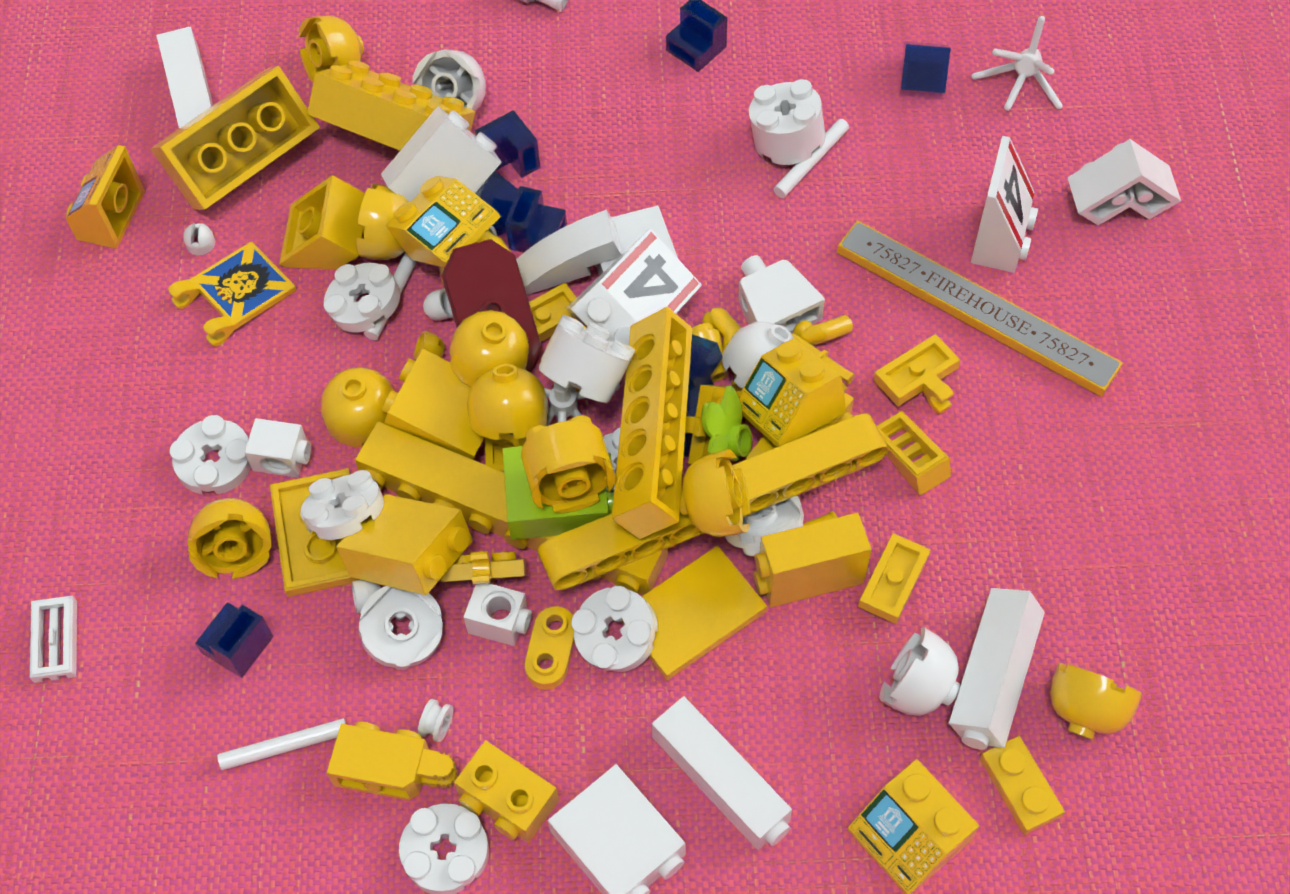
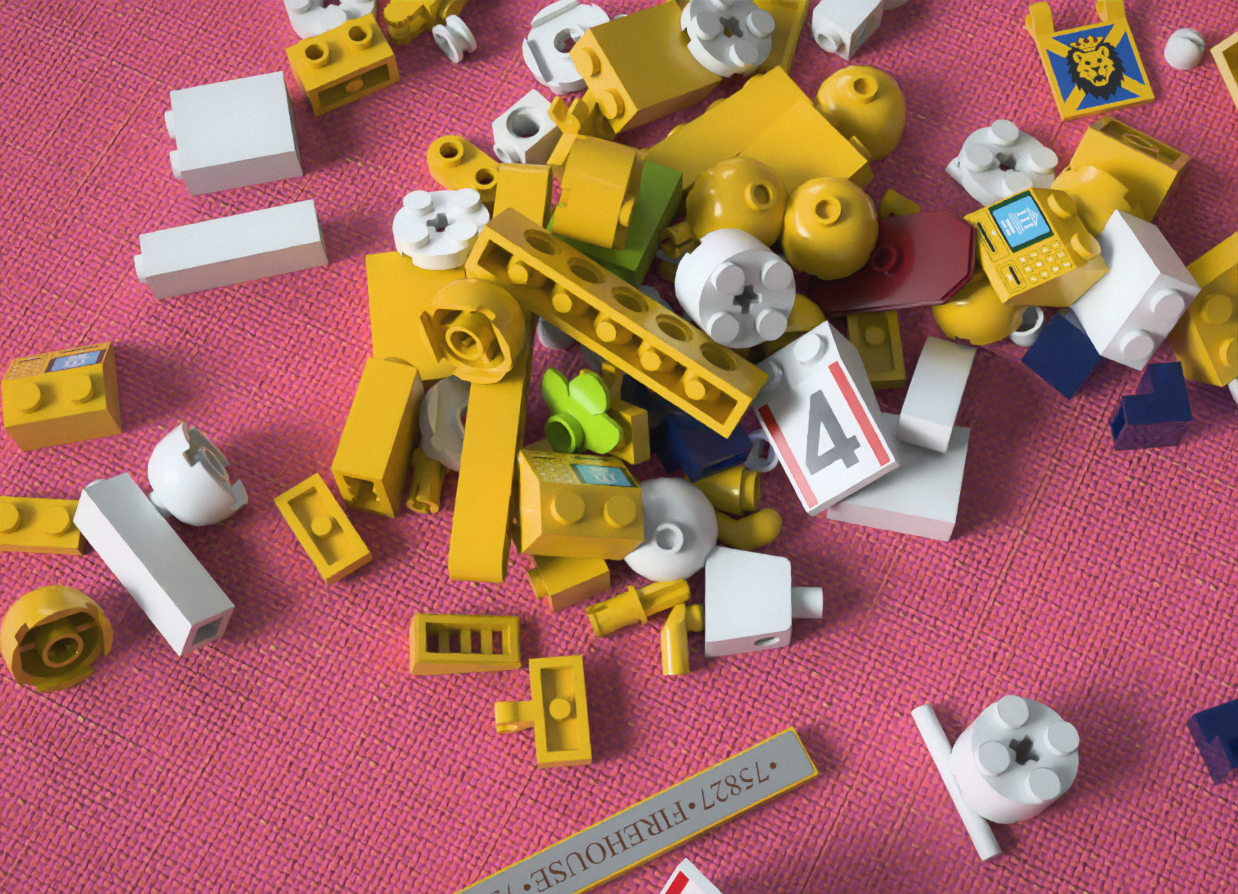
camera: 120 degrees right, 5 degrees up
clear blue piece [505,186,567,253] -> none

